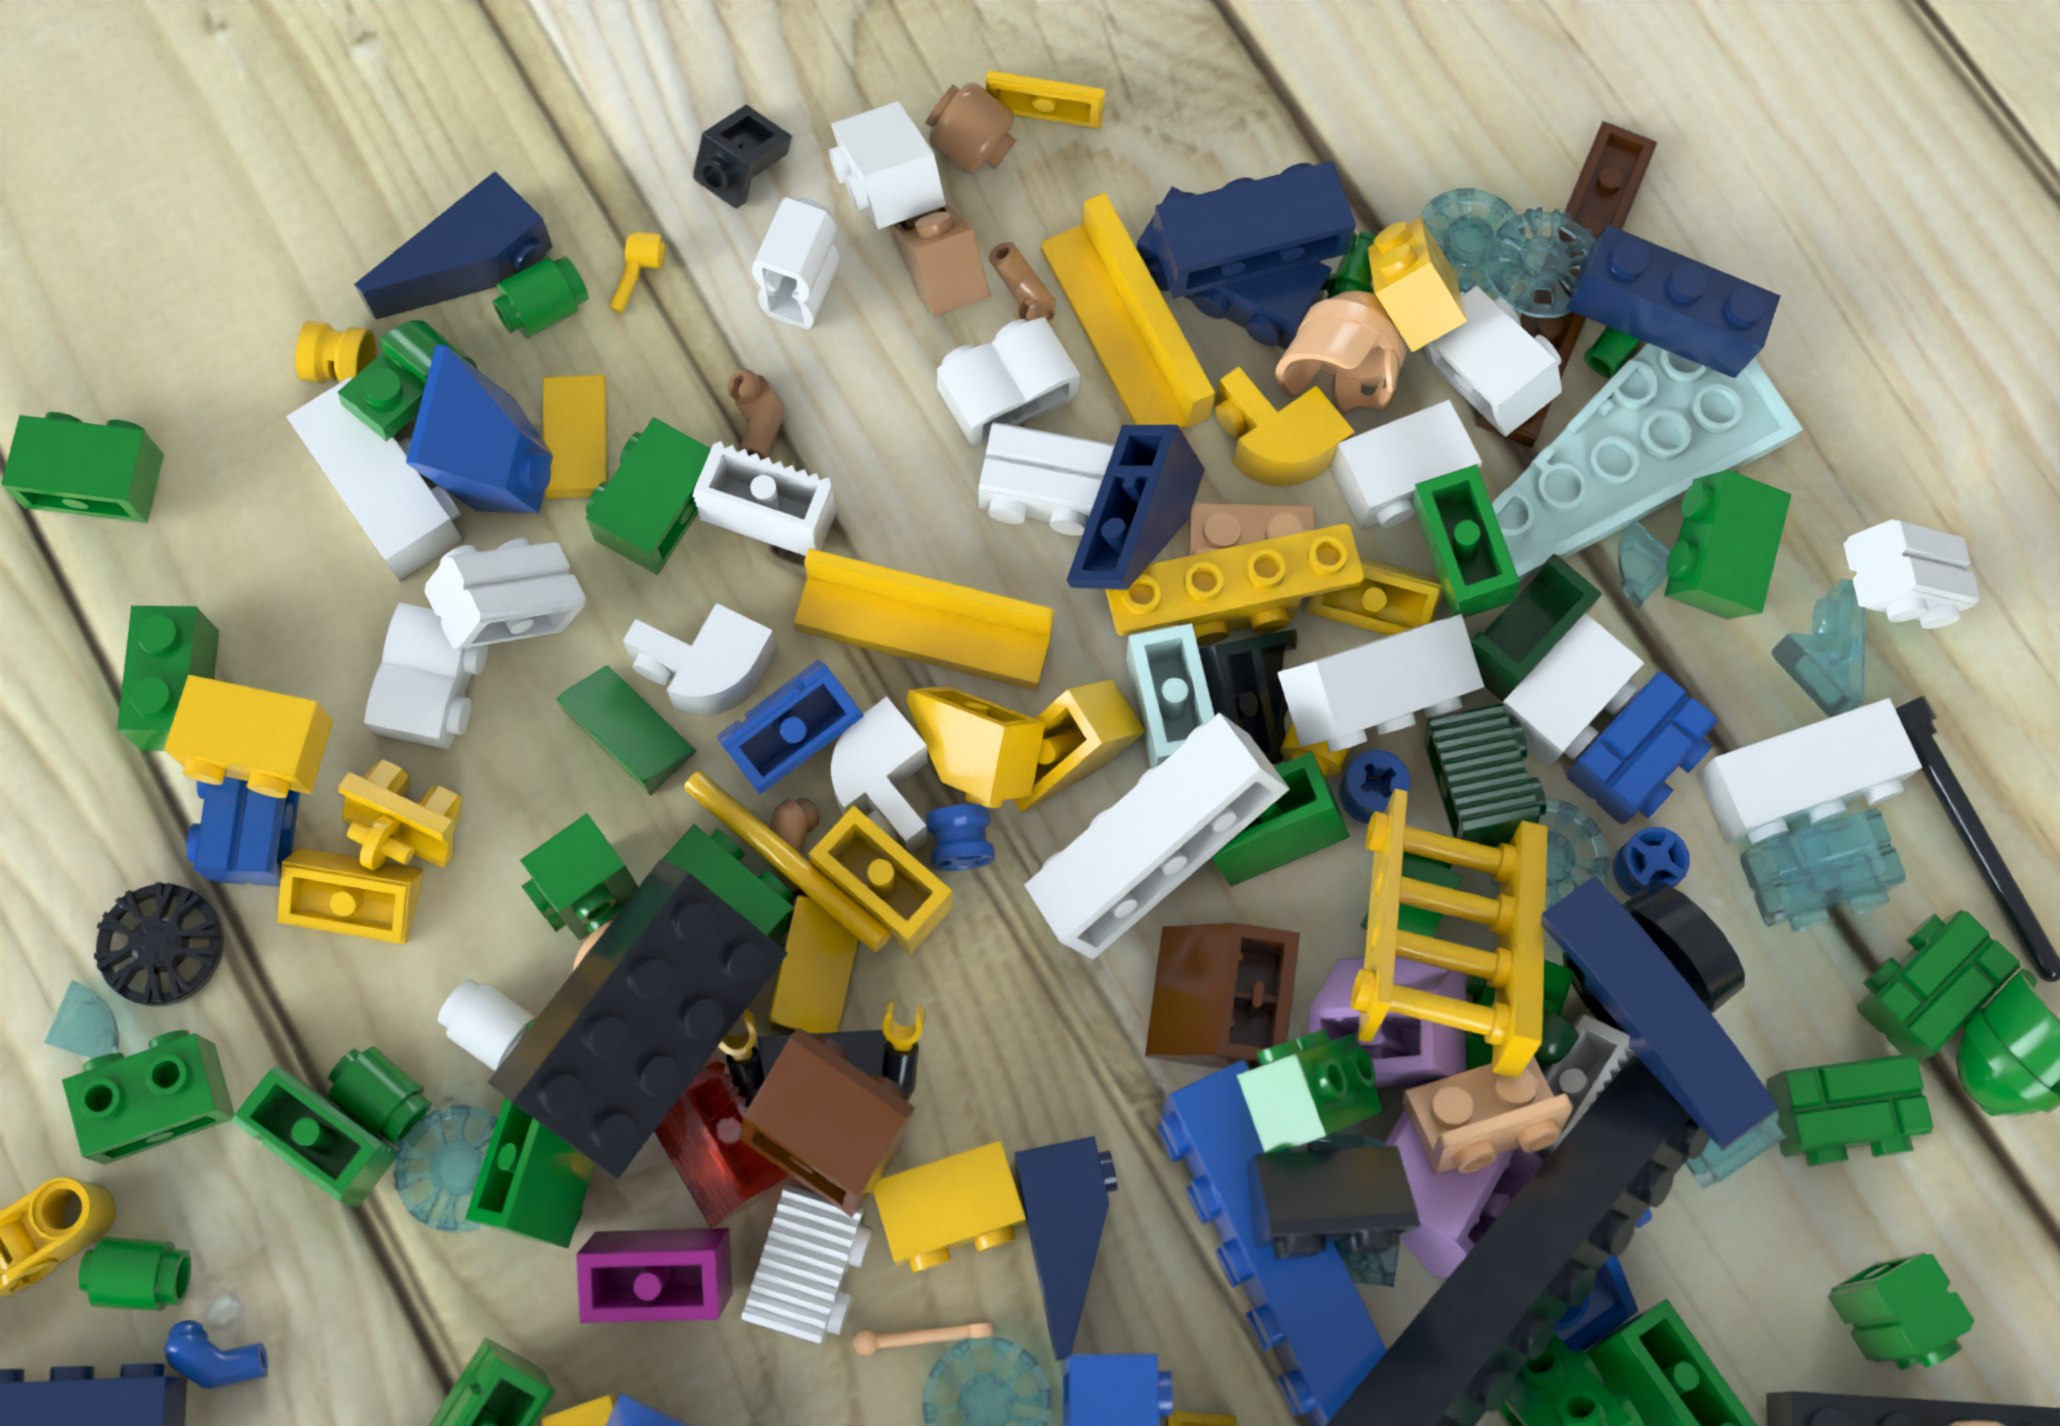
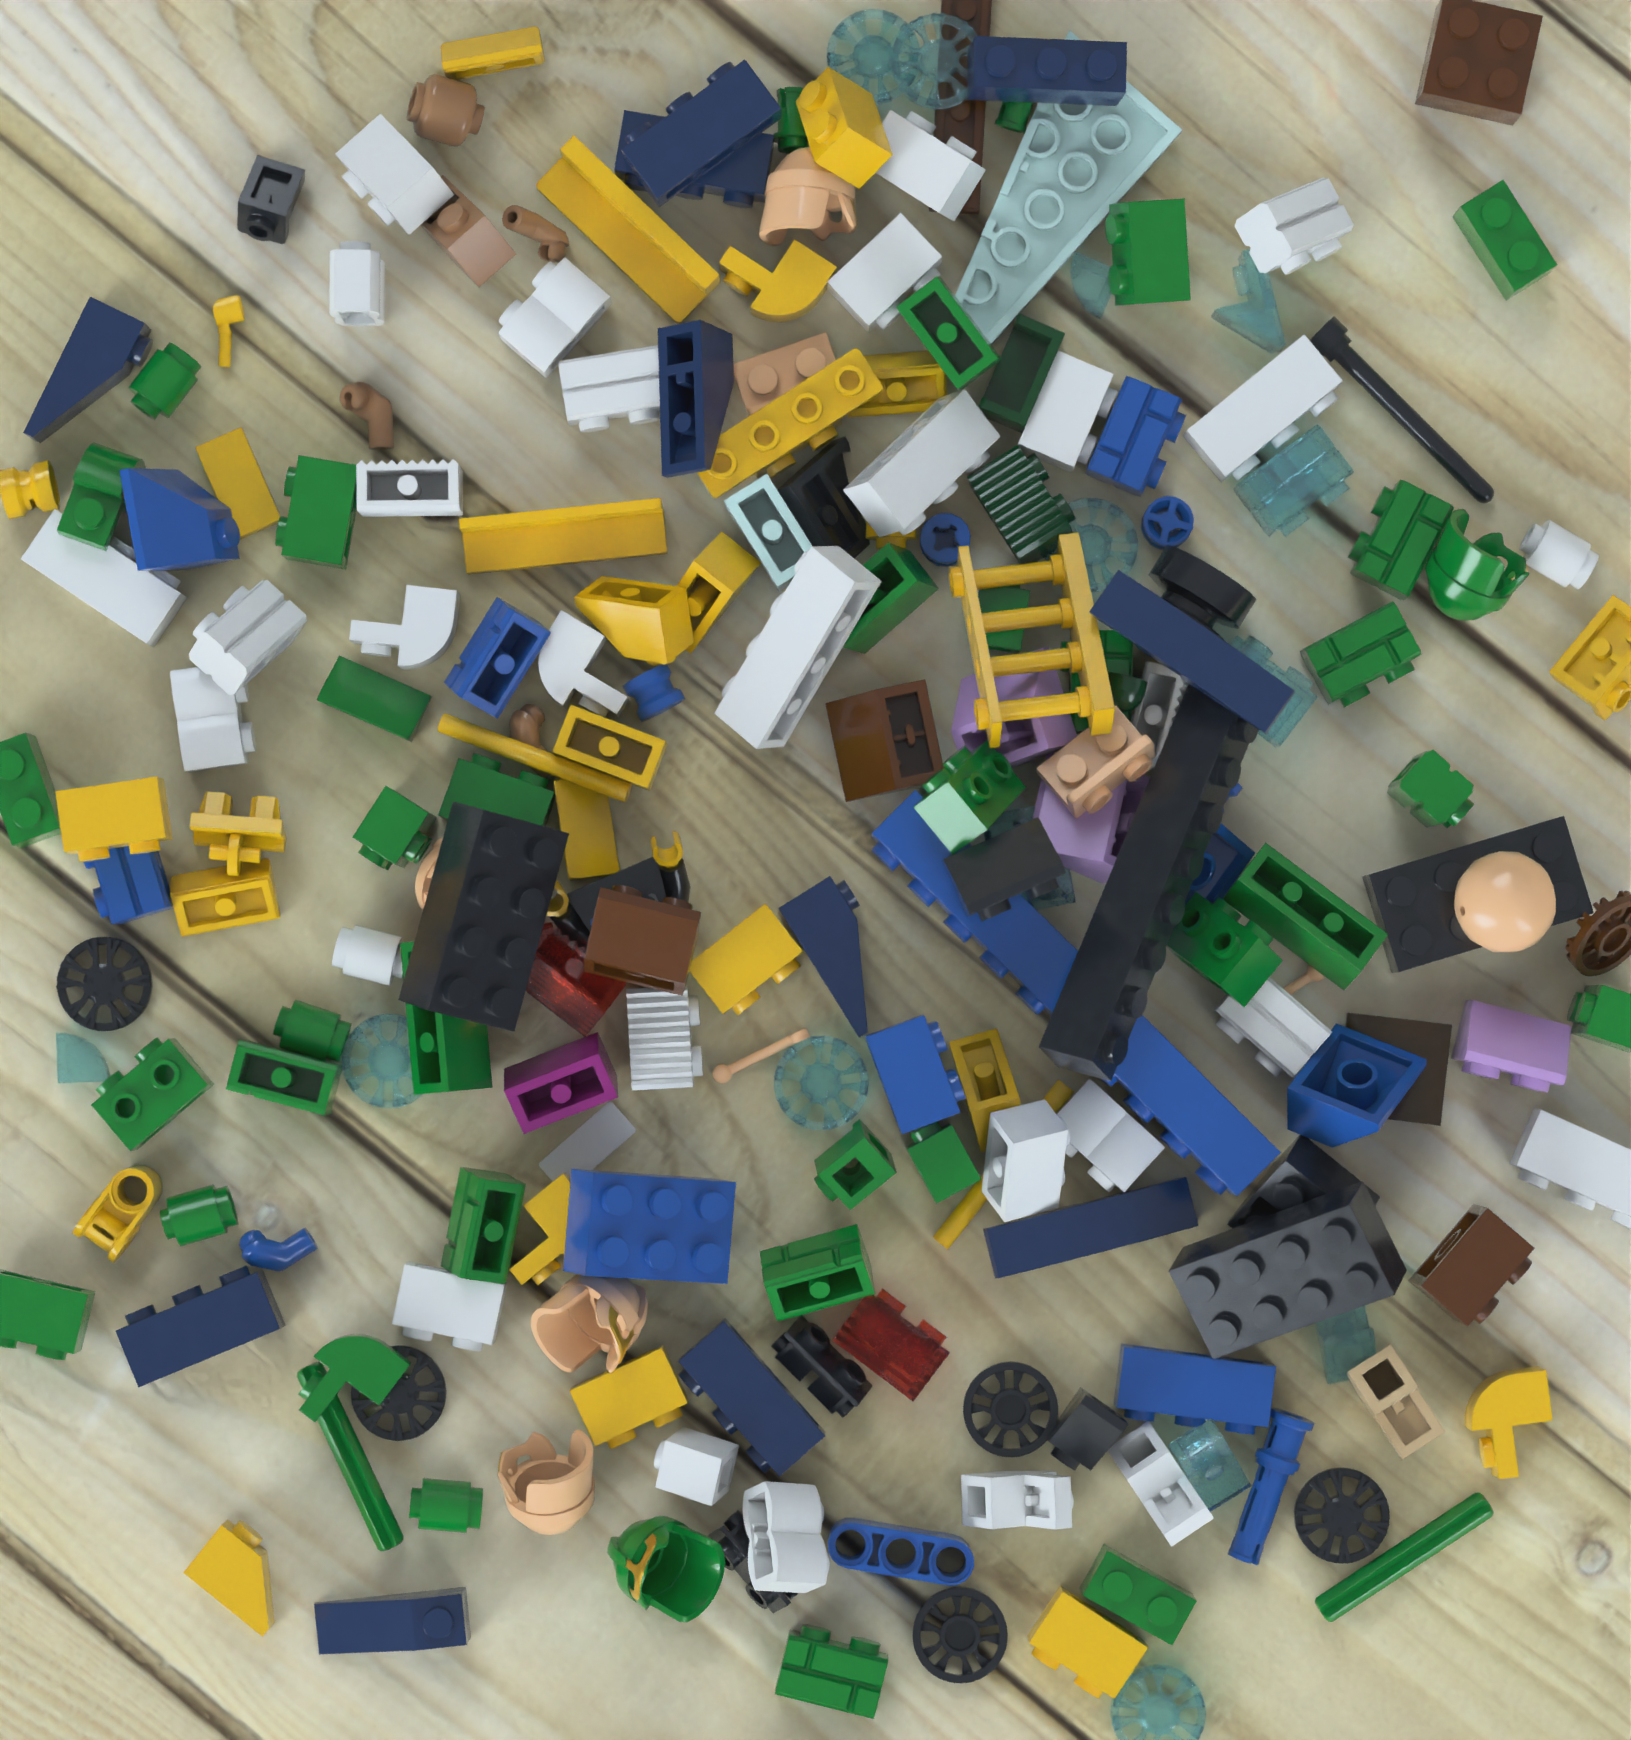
camera: 15 degrees left, 15 degrees up
none -> white sticker [539,1102,636,1181]

